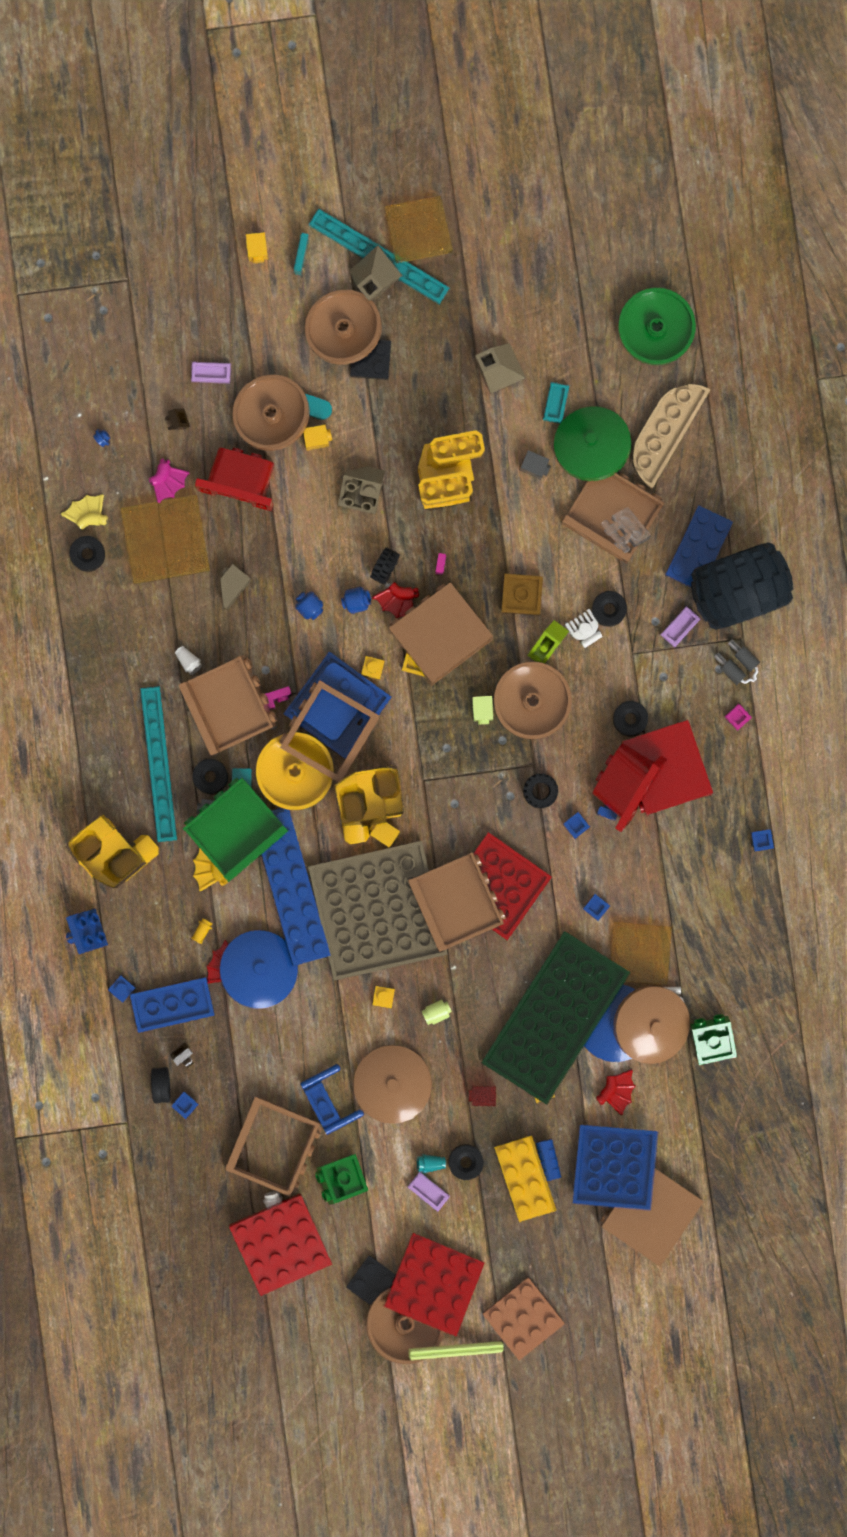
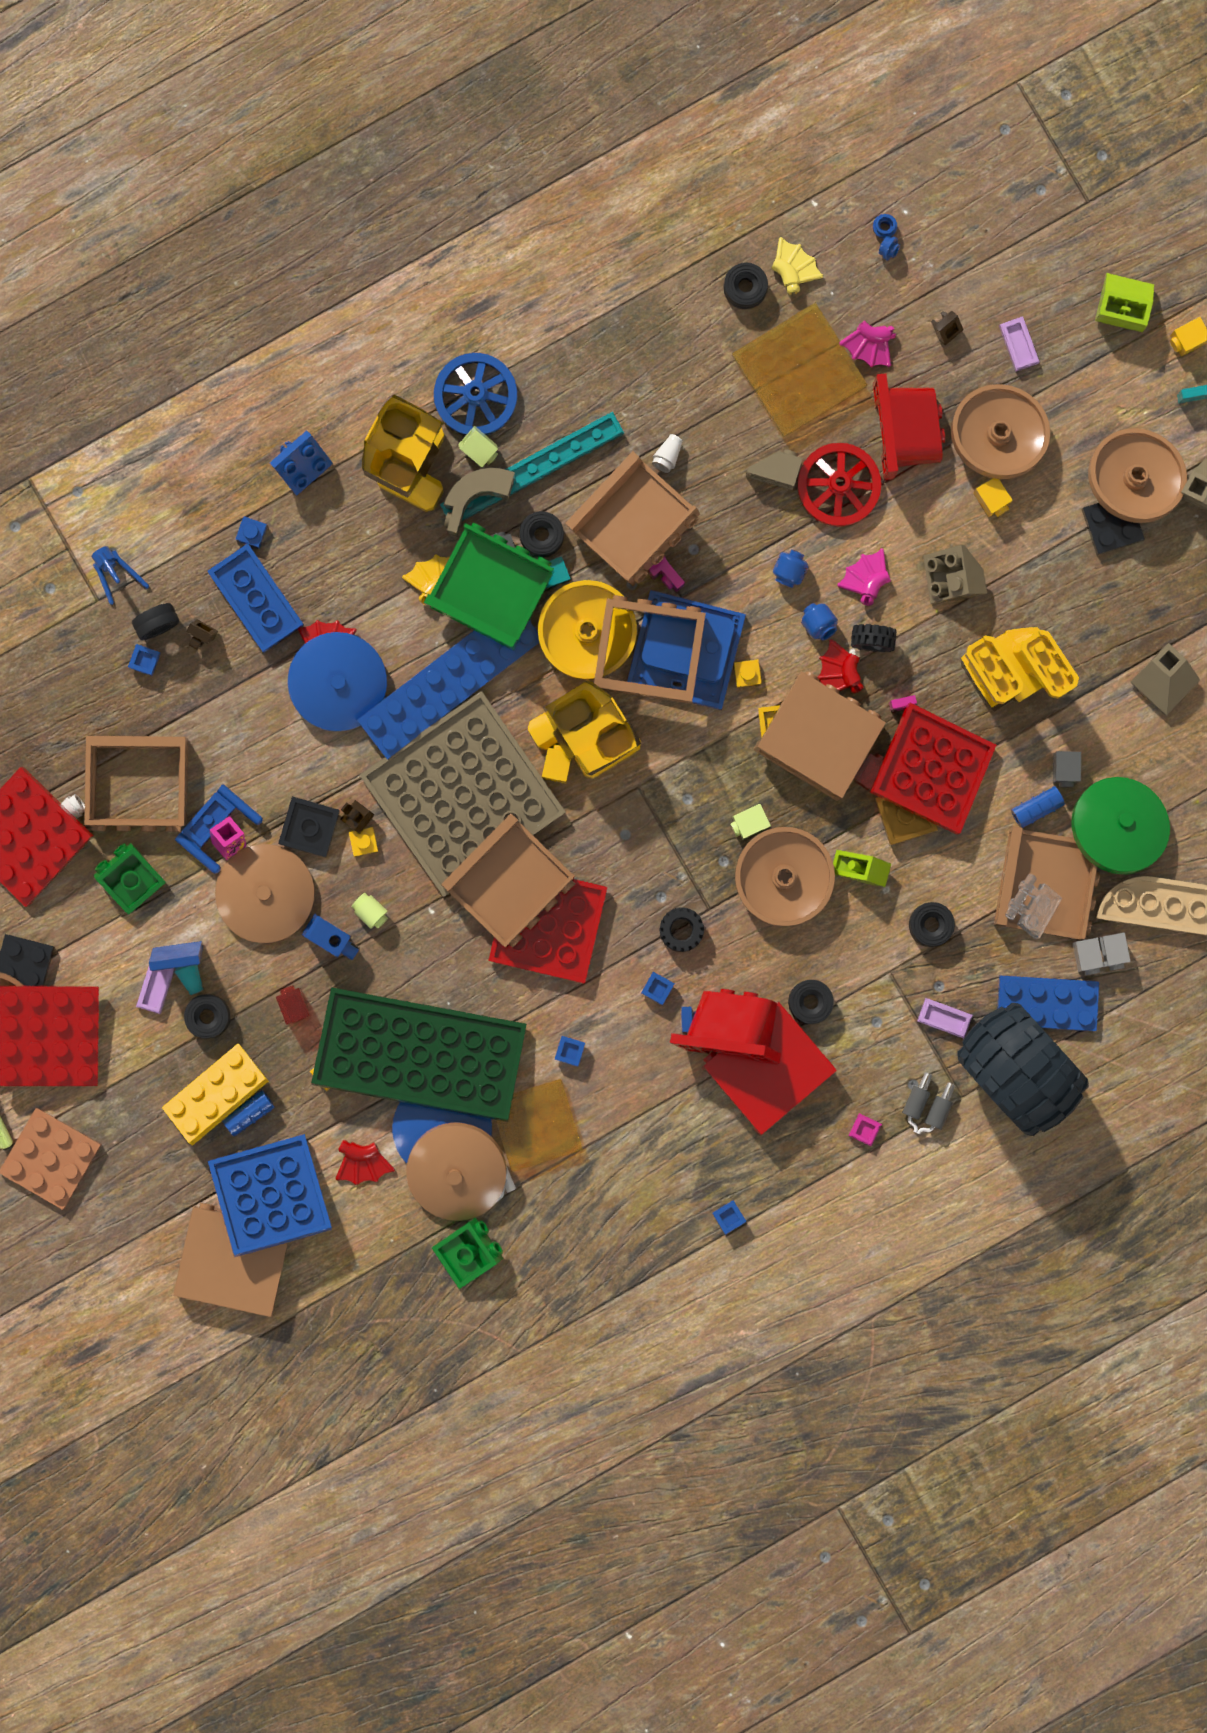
camera: 70 degrees right, 0 degrees up
yellow pin [191,918,213,944] -> none
teal tile [305,394,332,420] -> none
teal tile [543,382,569,424] -> none
white piece [565,609,603,648] -> none
none -> blue plant [91,546,149,605]
none -> blue tile [149,941,203,971]
none -> dark pink brick [210,816,246,860]
none -> black plate [278,796,340,858]
none -> blue torso [302,914,360,960]
none -> dark brown tile [340,800,375,834]
none -> blue wheel [434,353,517,436]
none -> dark tan arch [444,468,515,537]
none -> yellowish green brick [459,426,498,467]
none -> red wheel [797,443,881,527]
none -> dark pink arm [837,548,891,606]
none -> clear red brick [853,753,884,794]
none -> red plate [870,702,997,835]
none -> blue plate [873,214,897,239]
none -> blue axle [1011,786,1065,828]
none -> light grey piece [1072,933,1131,975]
none -> lime slope [1095,273,1154,332]

